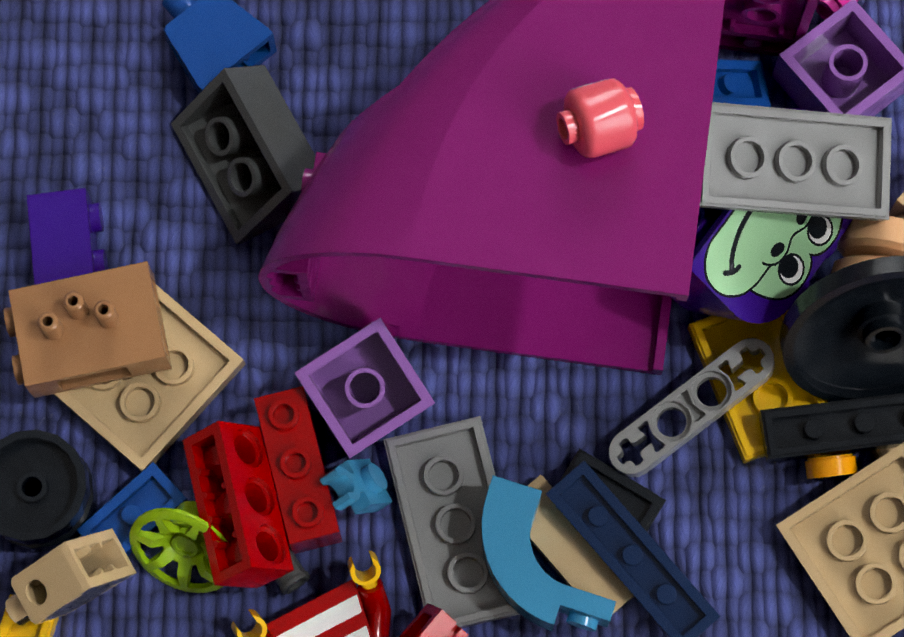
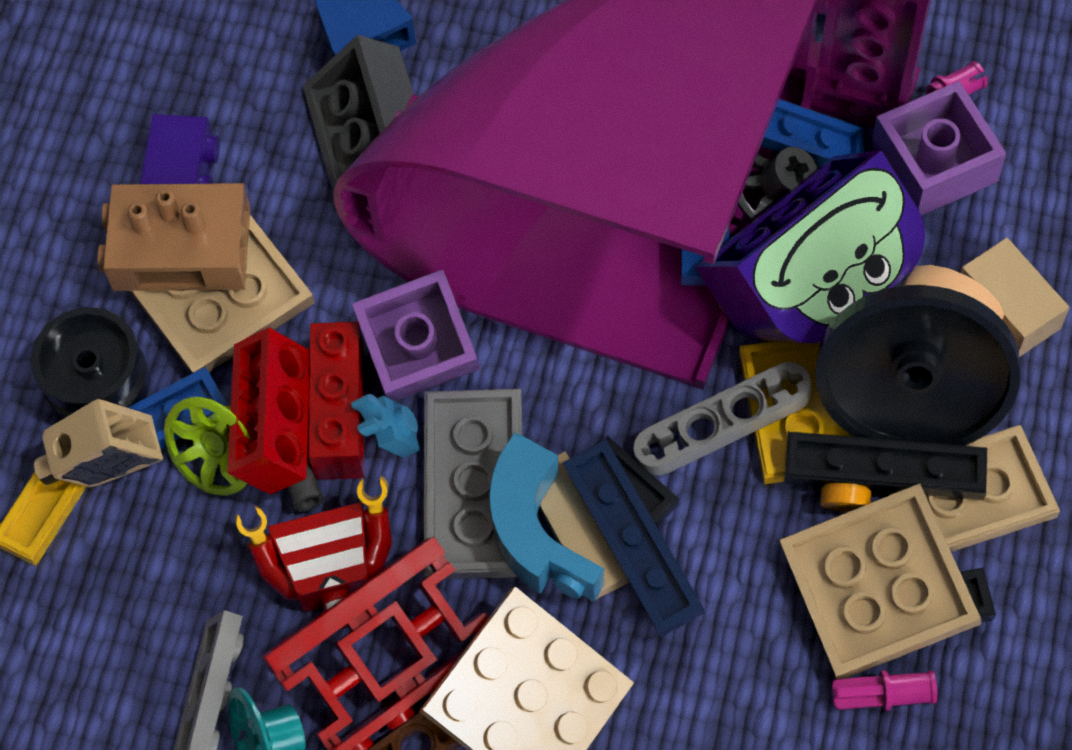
camera: 15 degrees right, 10 degrees down
coral head [556,78,644,158] -> none
light grey tile [700,102,892,221] -> none

